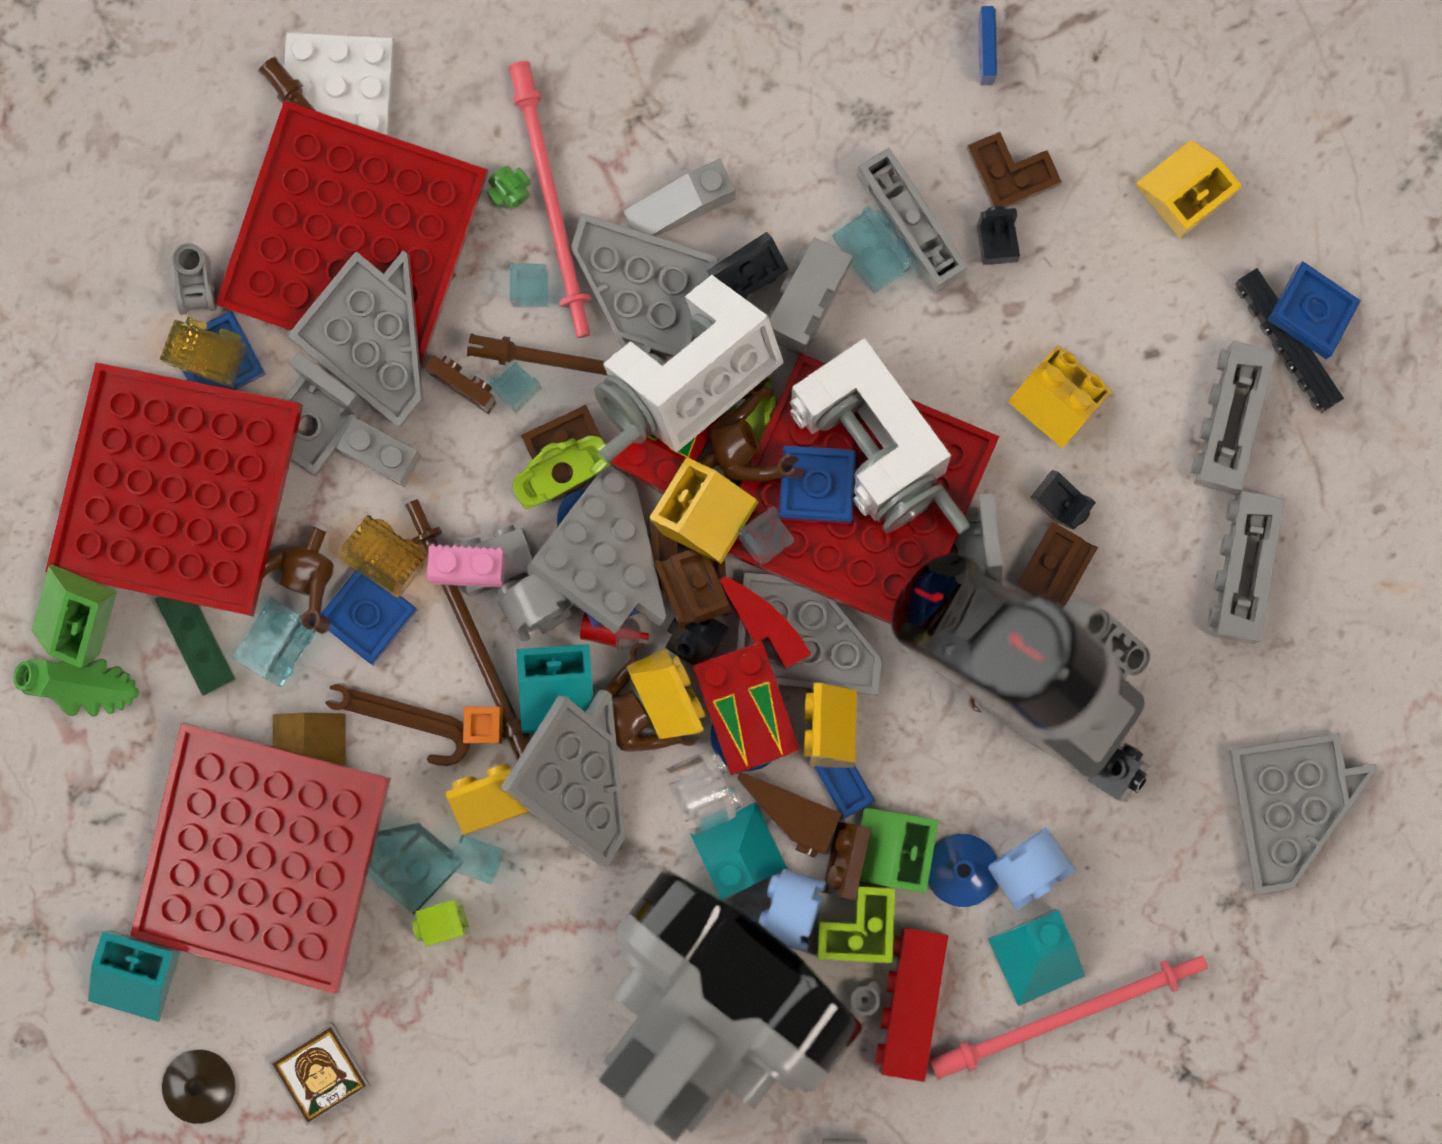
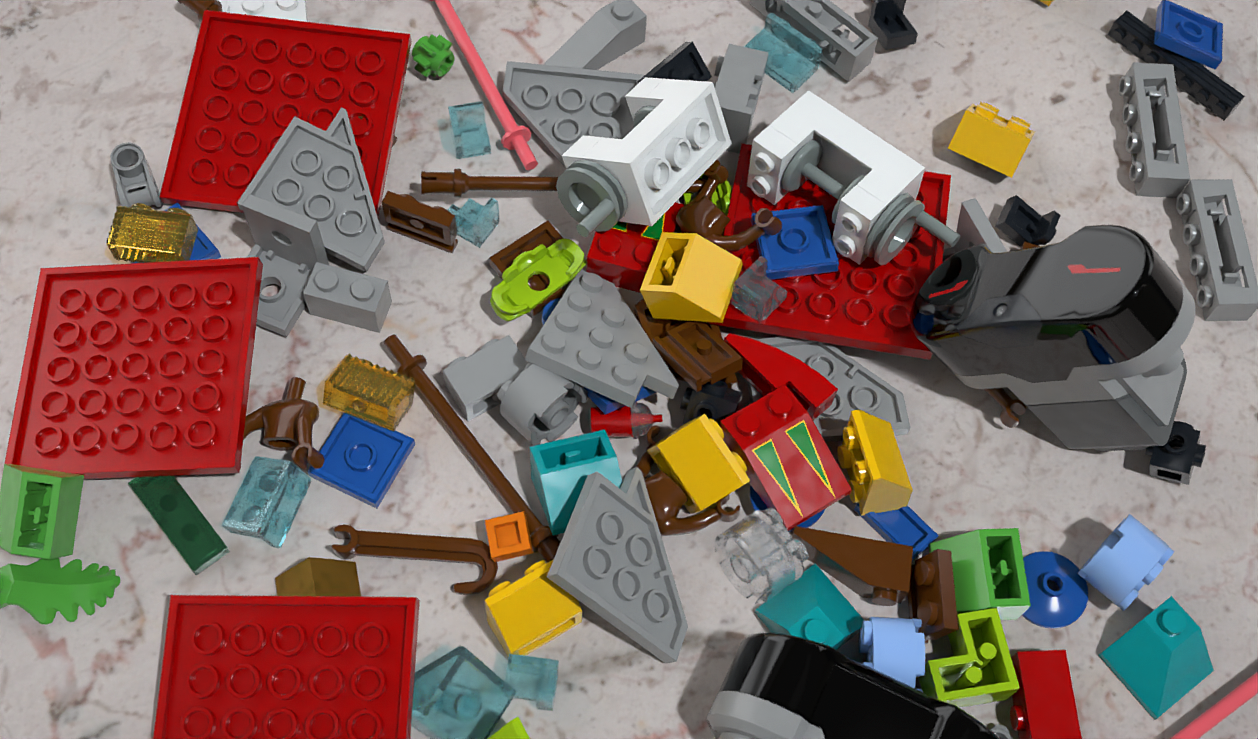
camera: 20 degrees left, 20 degrees down
bright pink brick [427,544,506,587] -> none

